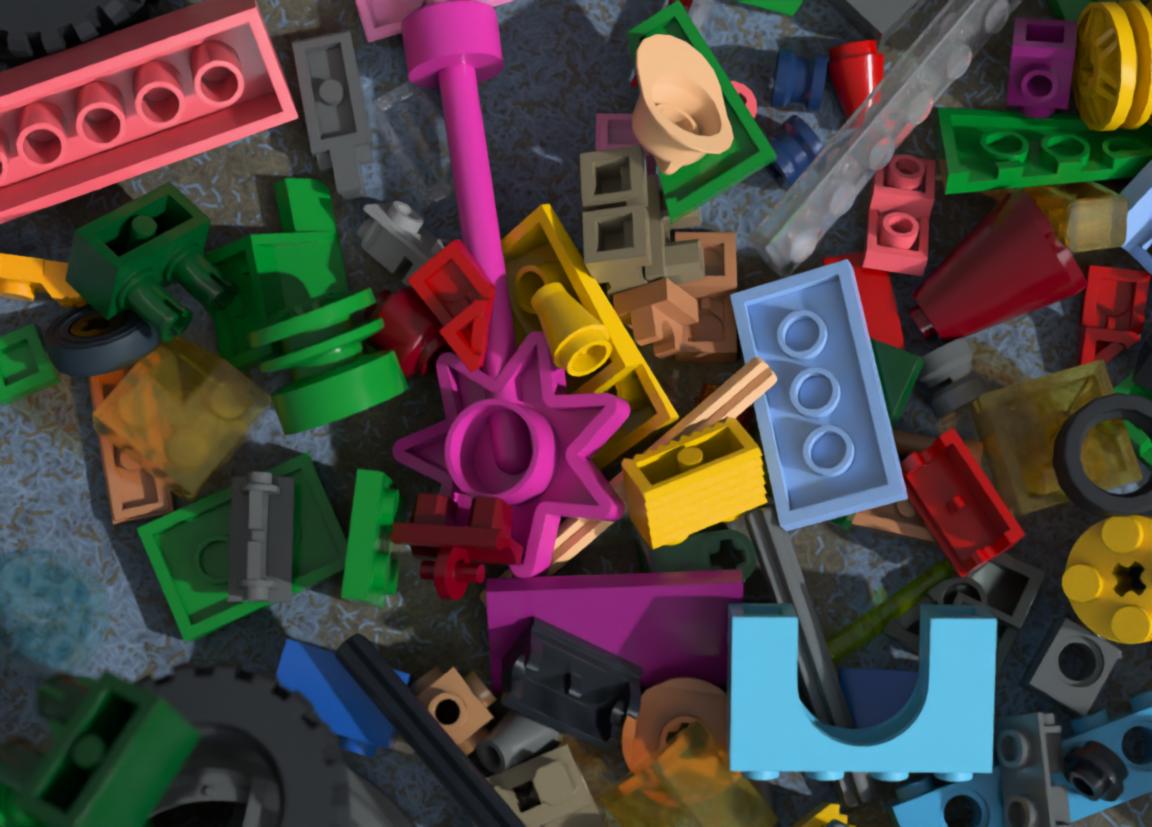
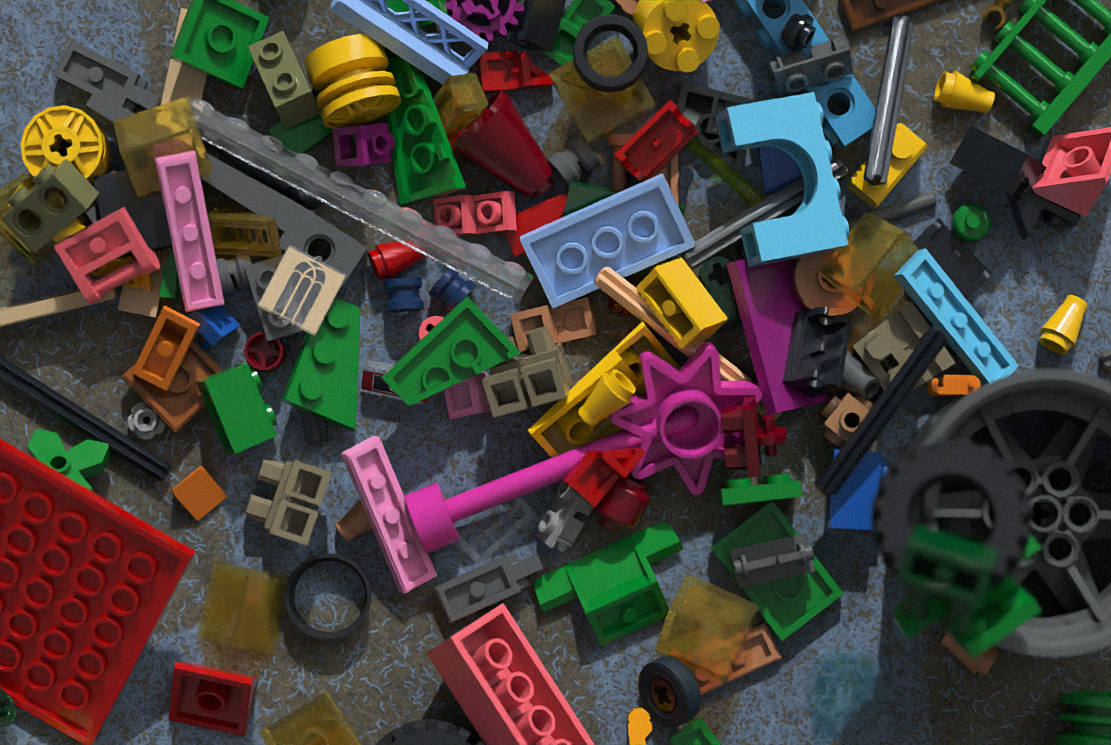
camera: 110 degrees left, 5 degrees up
dark green brick [65,182,238,342] -> none
green wheel [245,287,409,435] -> none
nougat tile [613,277,699,359] -> none
light nougat piece [631,34,734,175] -> none
dark grey brick [1018,615,1122,717] -> none

